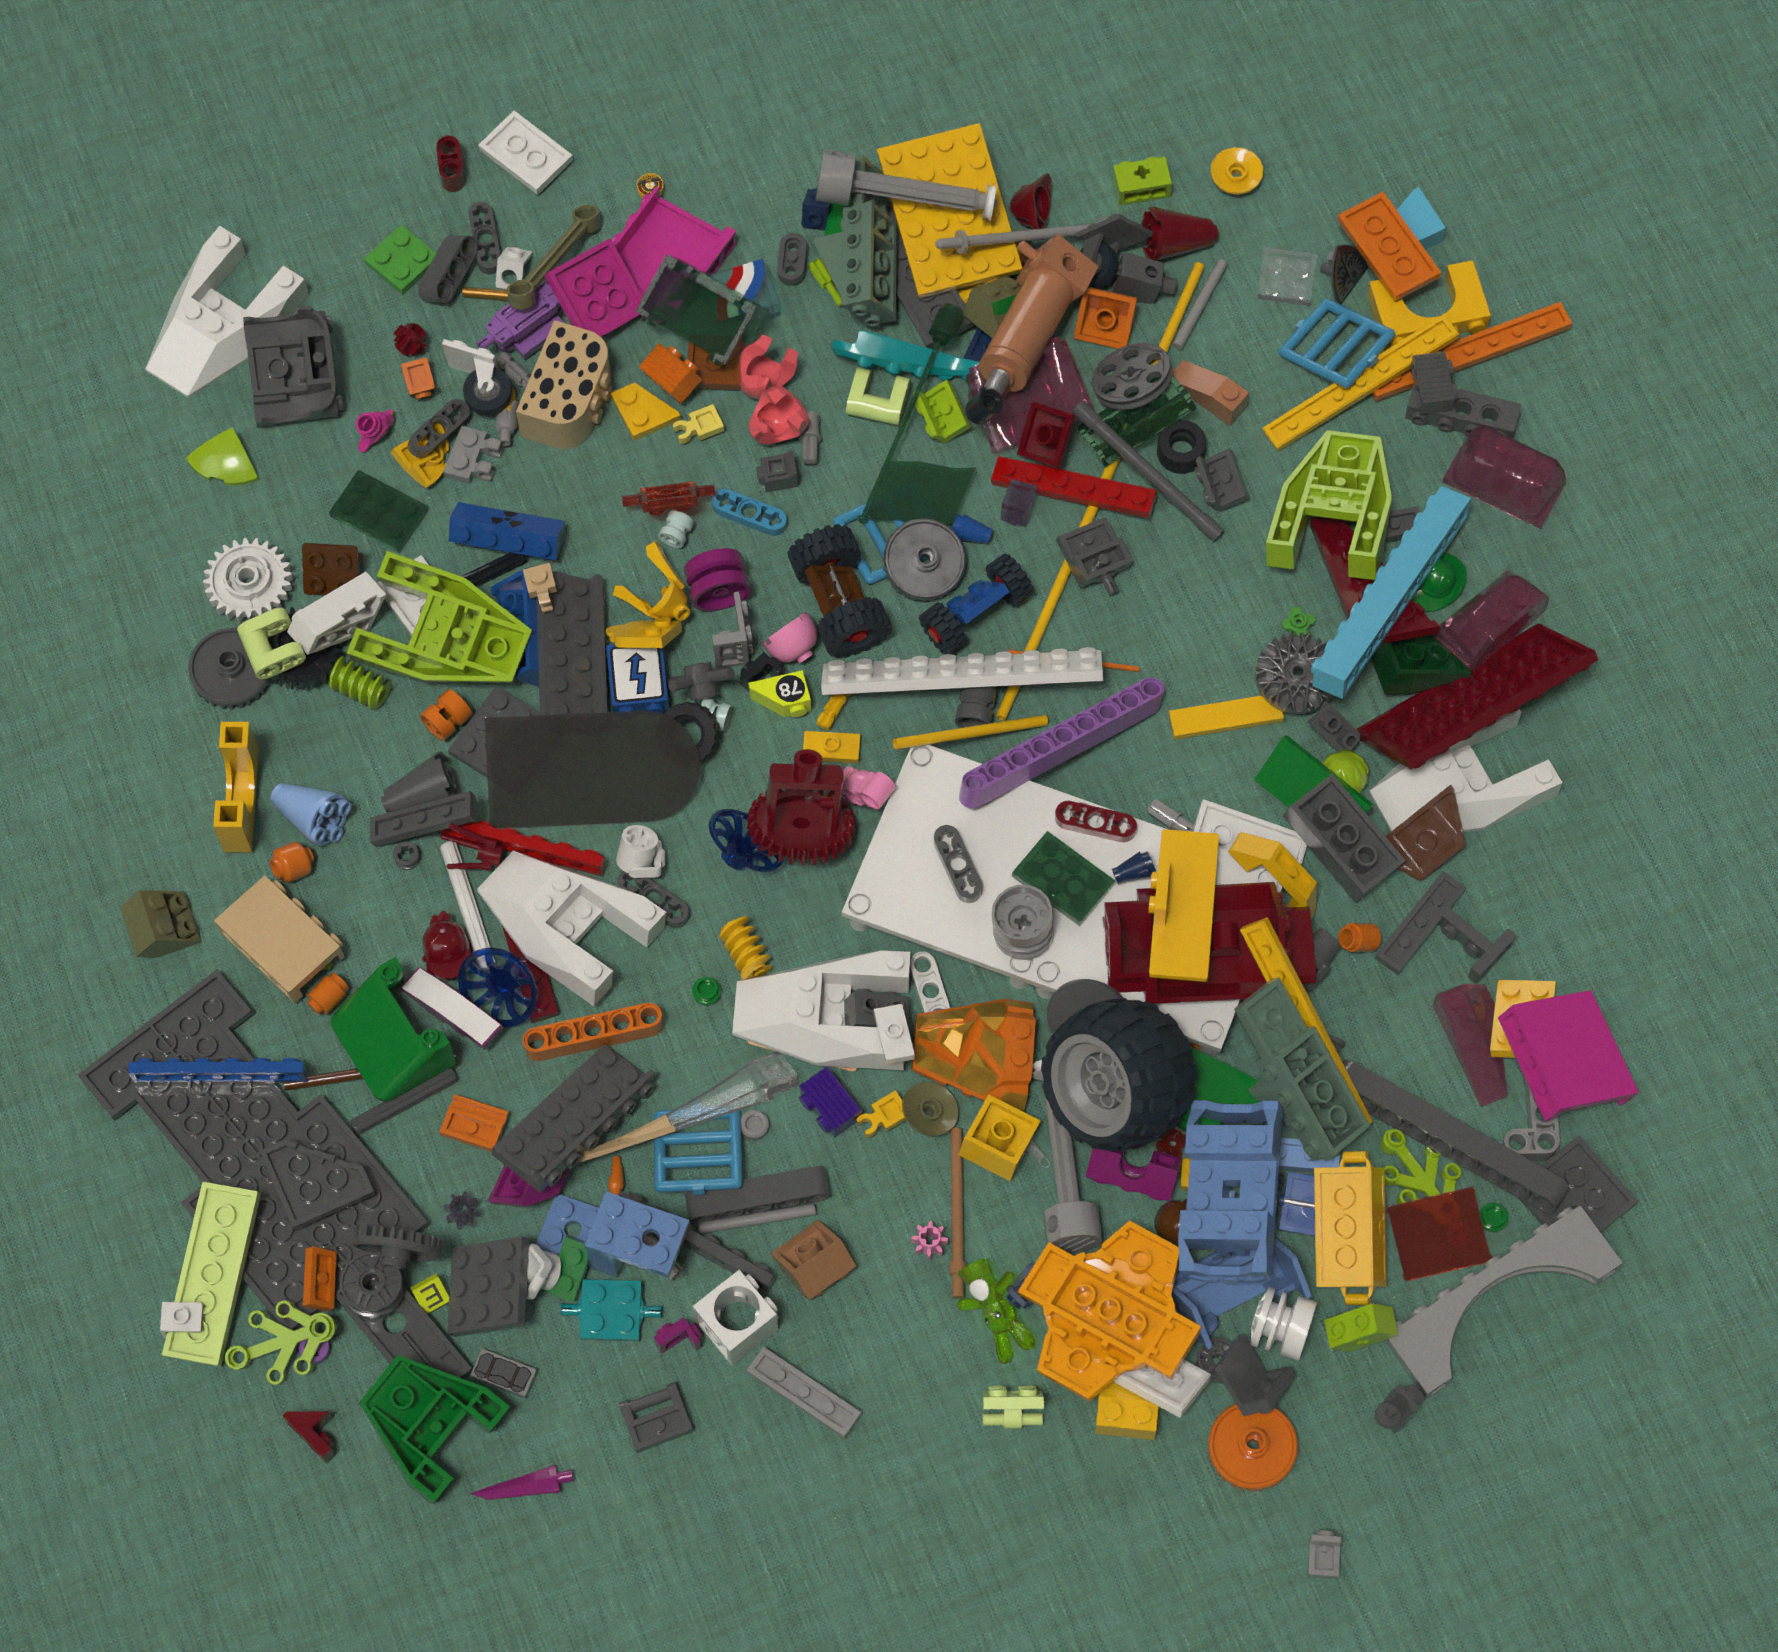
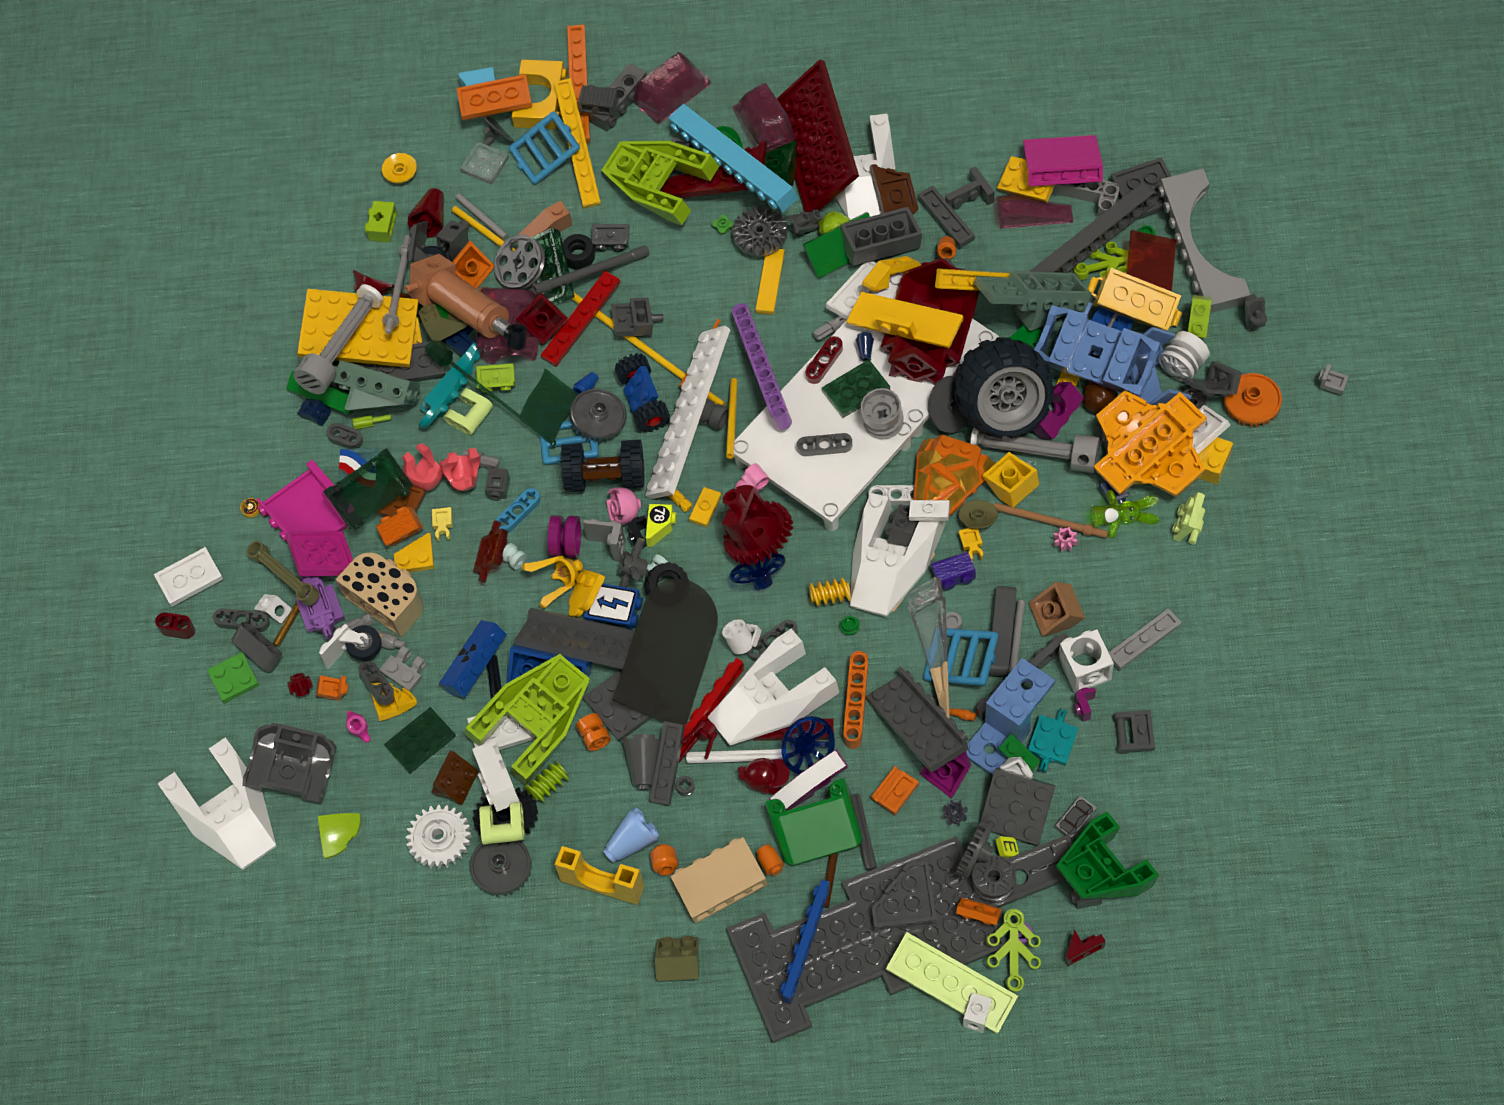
camera: 65 degrees left, 5 degrees down
magenta bar [469,1465,574,1500] -> none
tan plate [523,563,557,613] -> none
clear purple bracket [1000,479,1037,527] -> none

